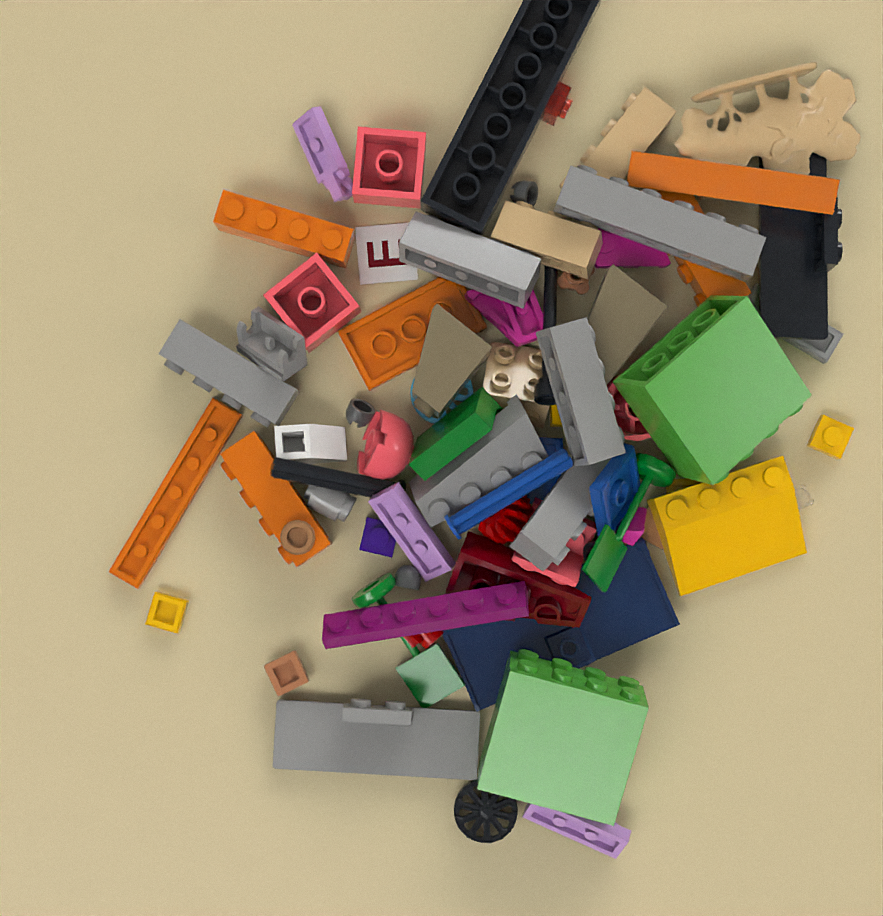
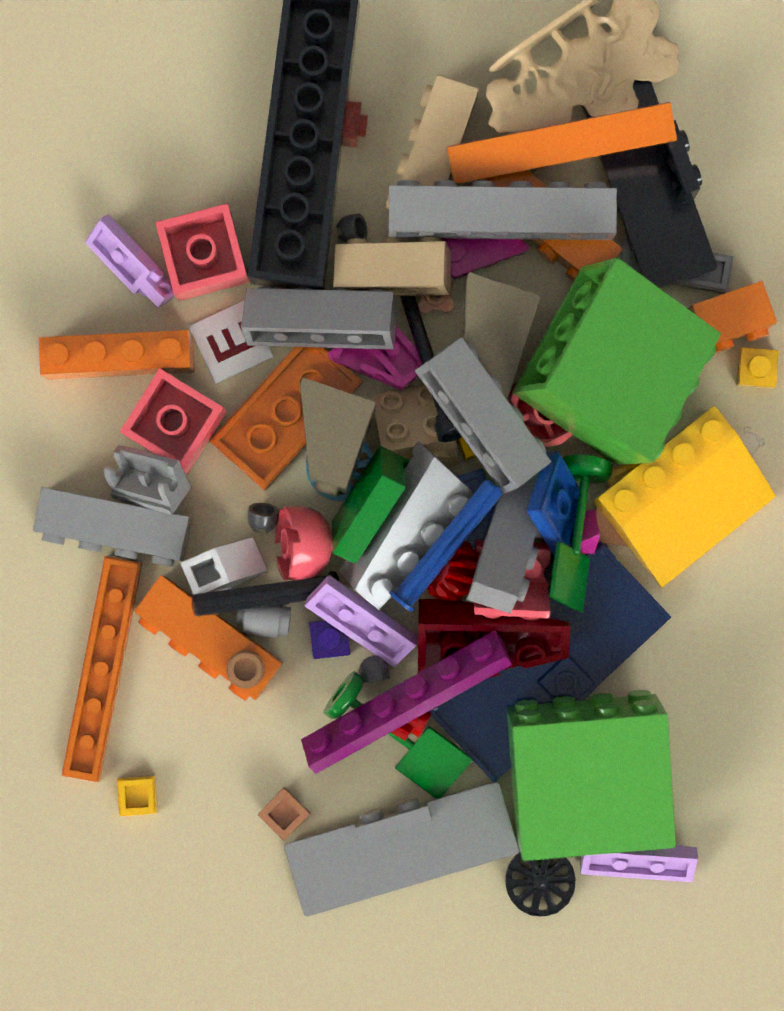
camera: 20 degrees left, 0 degrees up
none -> orange brick [688,281,777,354]

